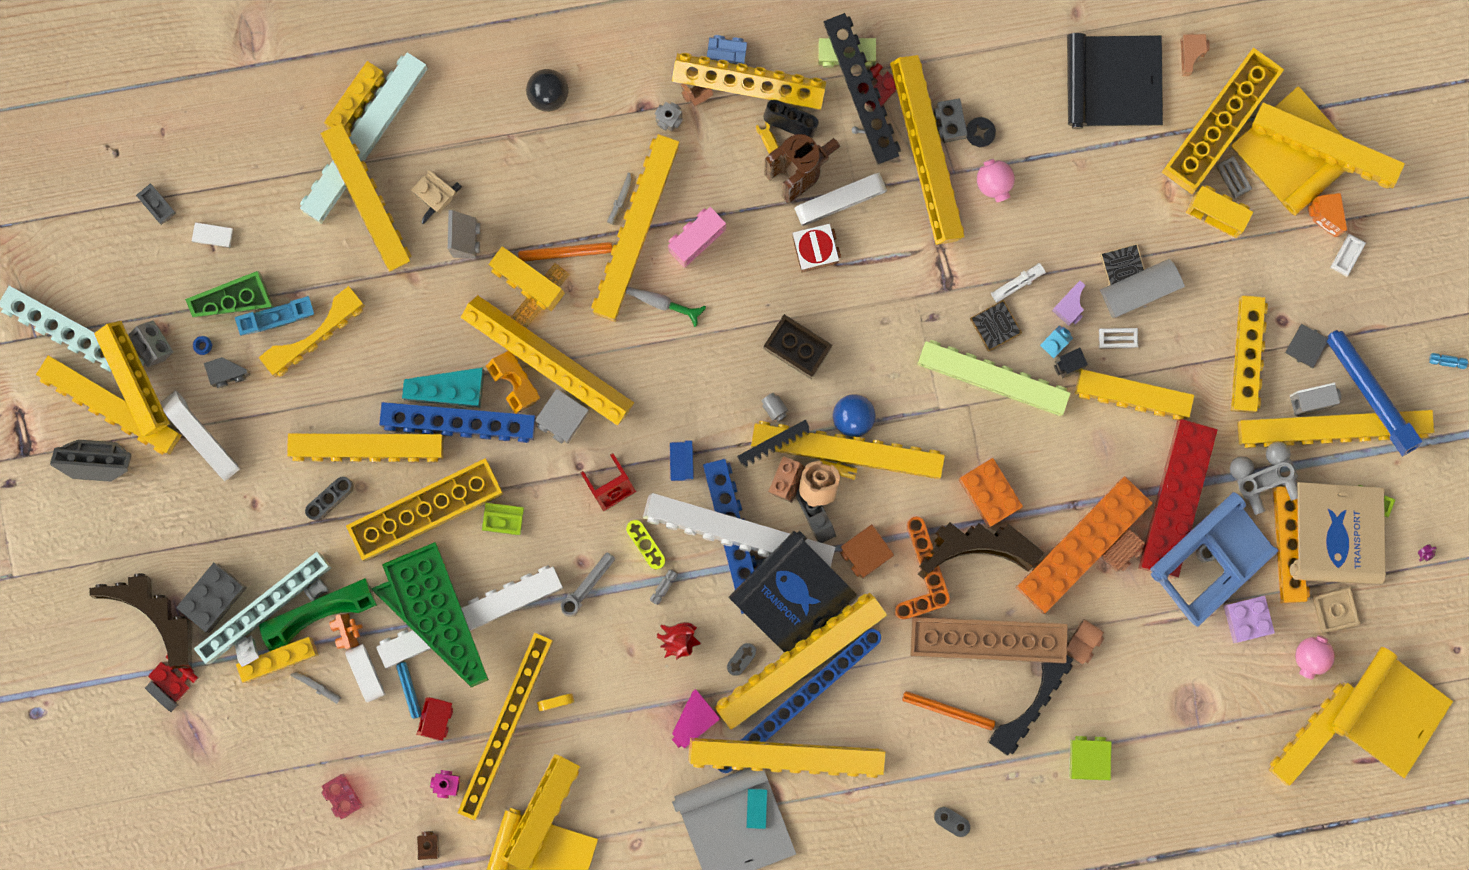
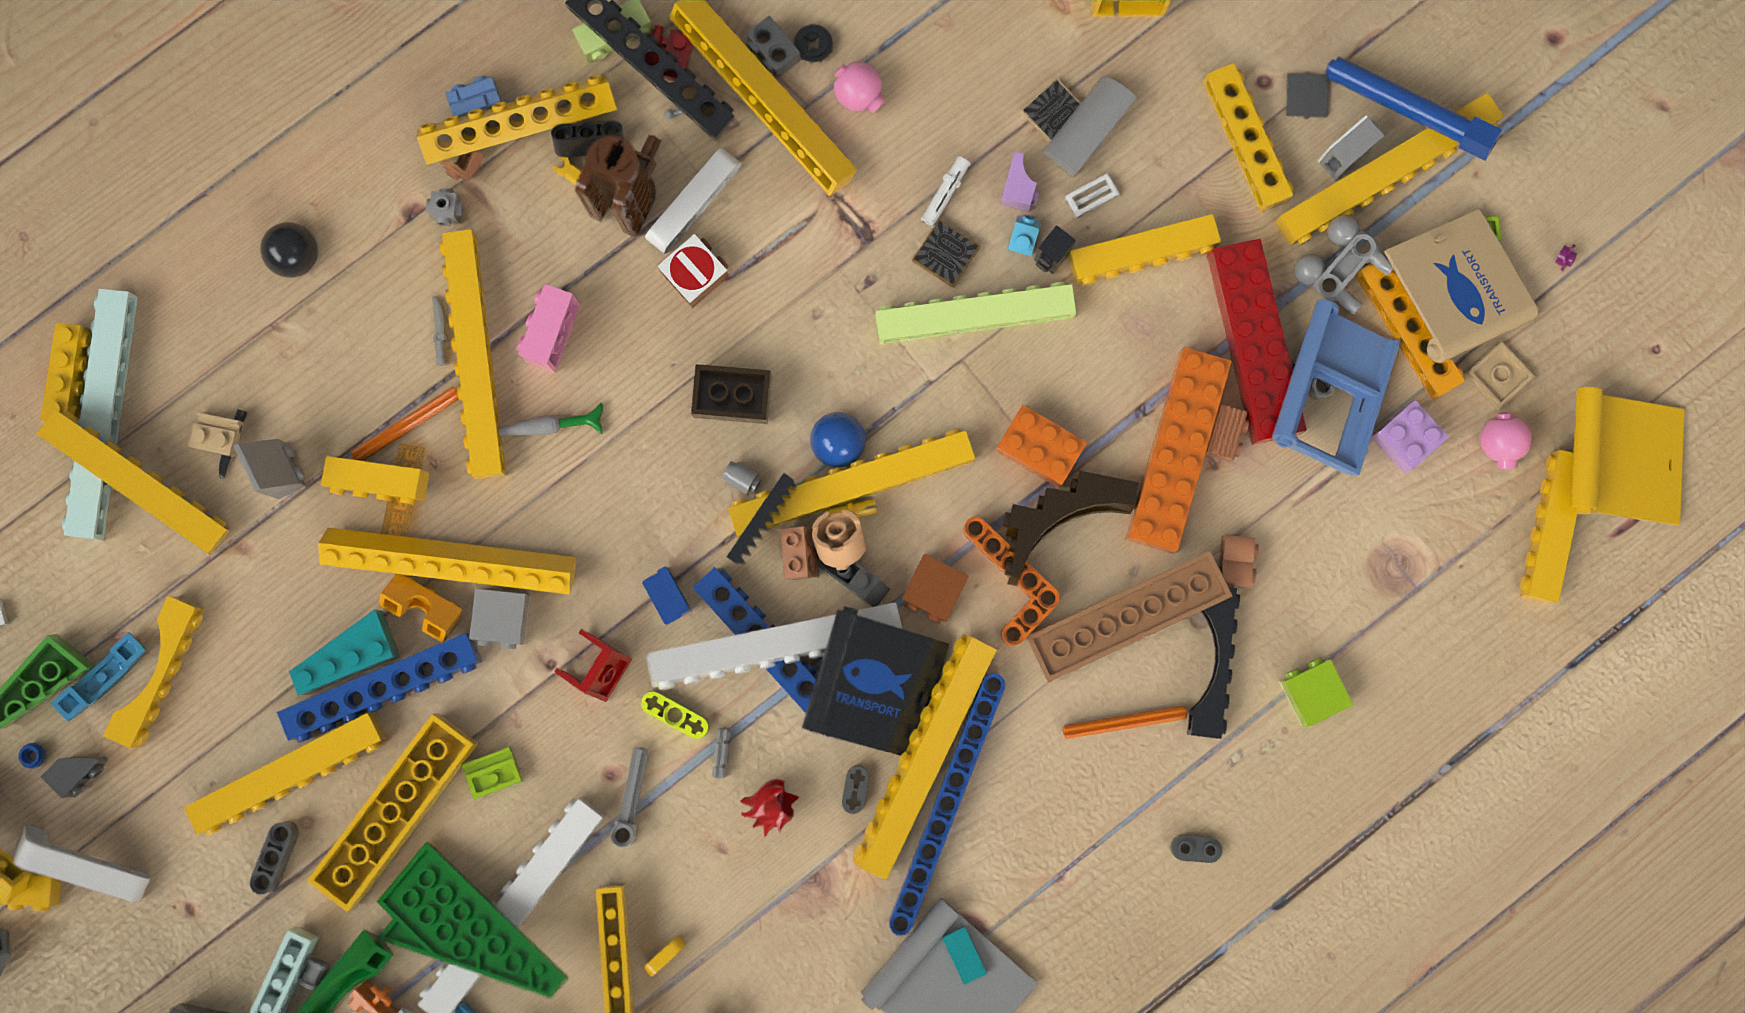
camera: 30 degrees left, 0 degrees up
dark pink slope [672,689,720,748] -> none
yellow brick [688,738,885,778] -> none
dark azure axle [1429,353,1468,369] -> none

